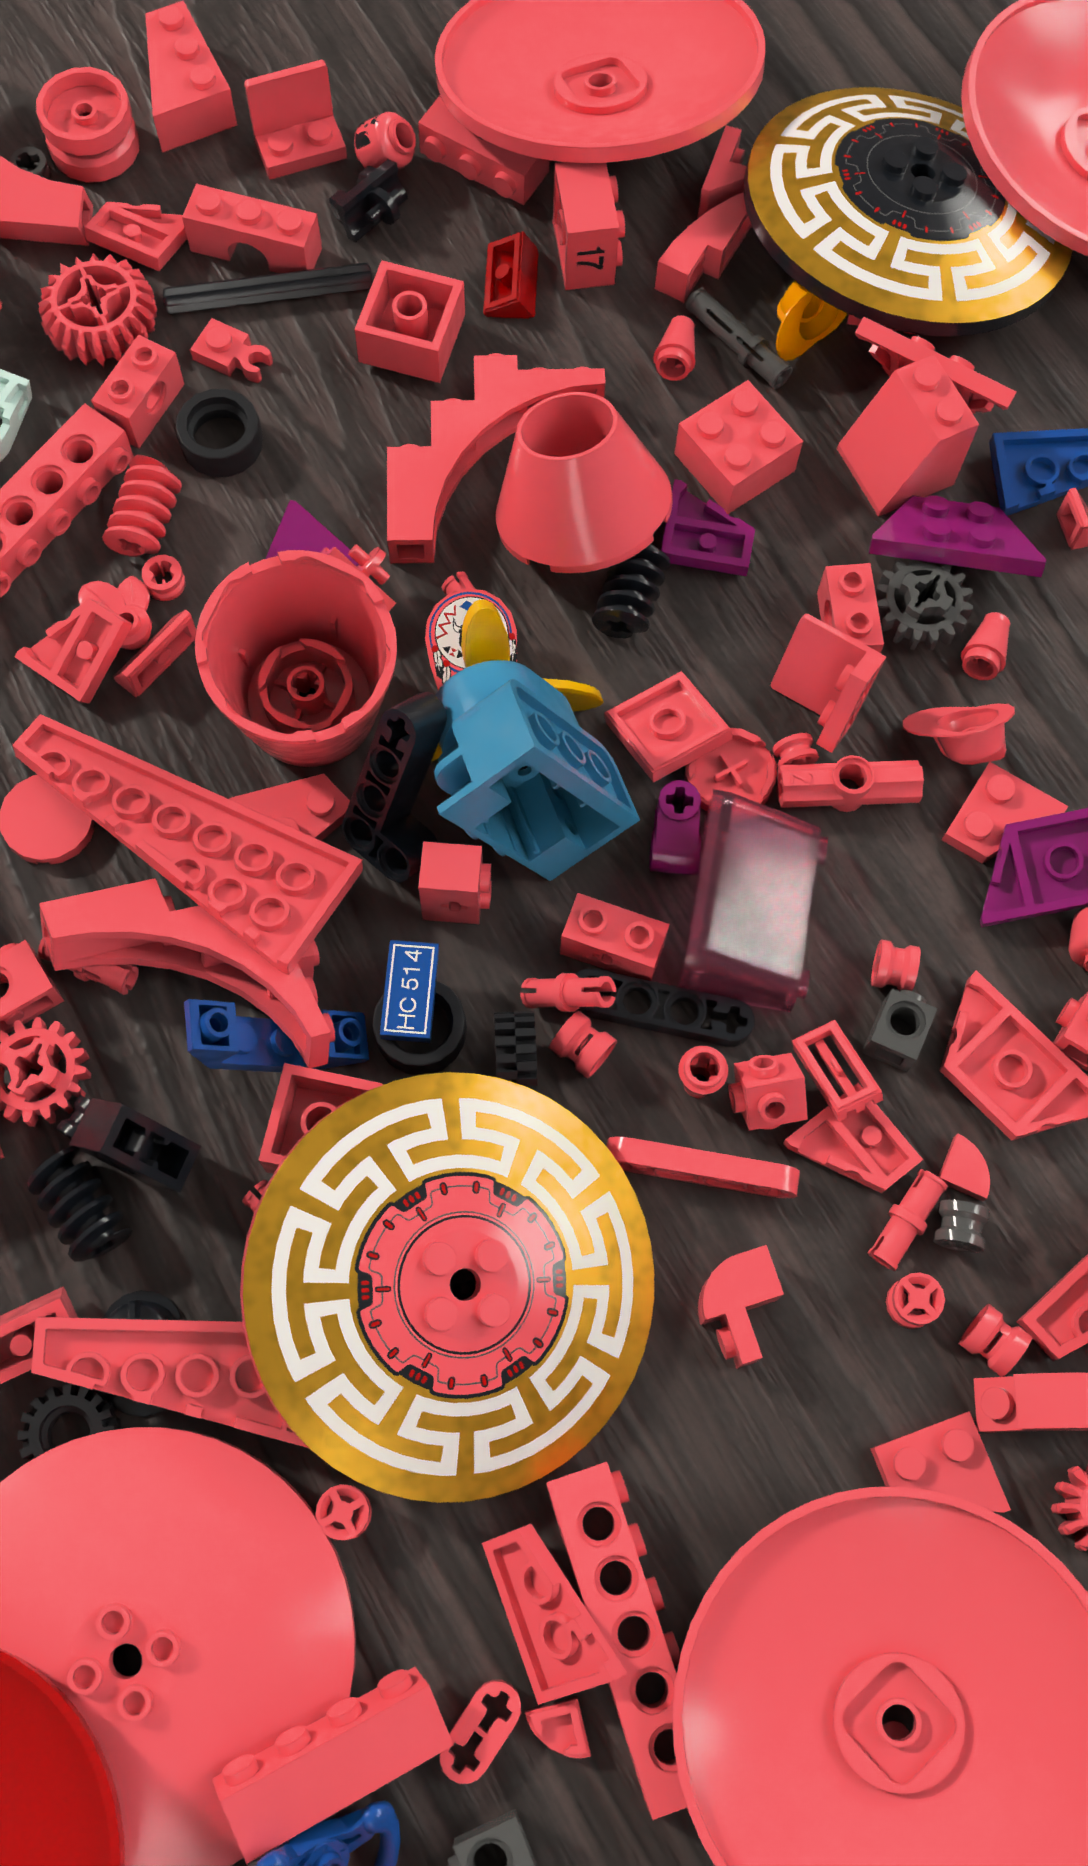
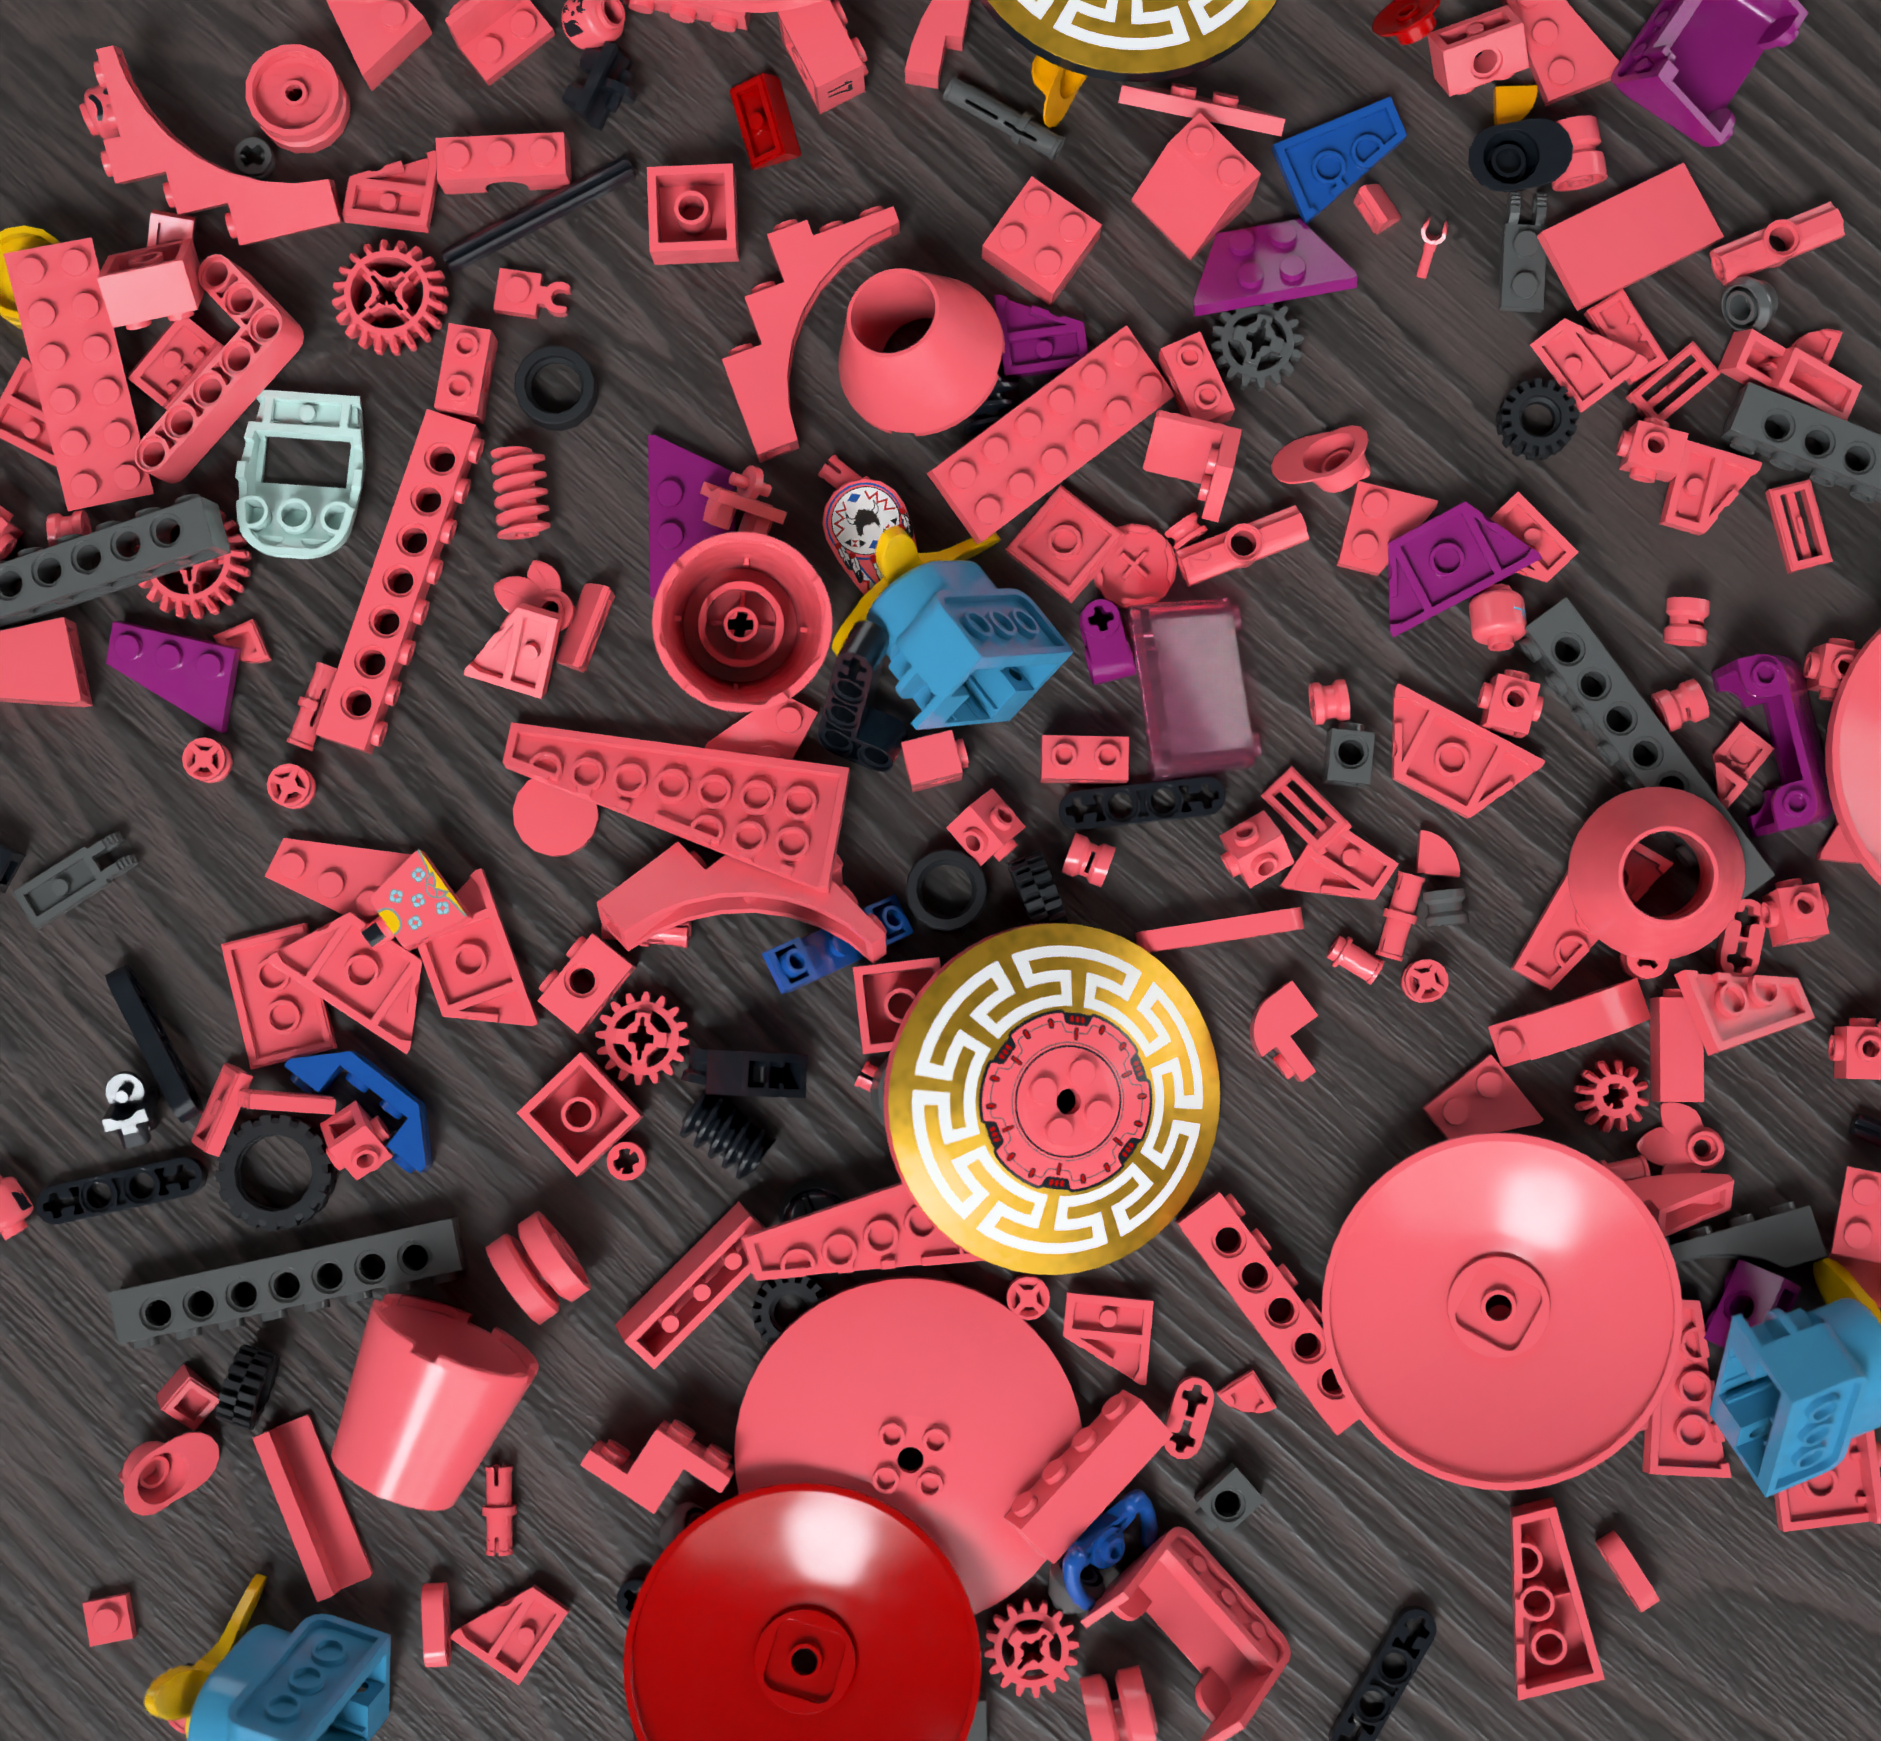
camera: 15 degrees left, 15 degrees up
coral bush [142,555,185,601] -> none
blue tile [380,940,440,1043] -> none
coral wing [482,1524,628,1705] -> none
coral pin [520,973,616,1012] -> none
coral cone [653,316,695,381] -> none
coral cone [679,1046,729,1098] -> none
coral wheel [958,1304,1032,1377] -> none
coral cone [961,612,1010,681] -> none
none -> coral plate [927,325,1176,544]
none -> coral brick [946,788,1026,866]
none -> coral wing [1062,1292,1154,1385]
none -> coral pin [1326,935,1384,985]

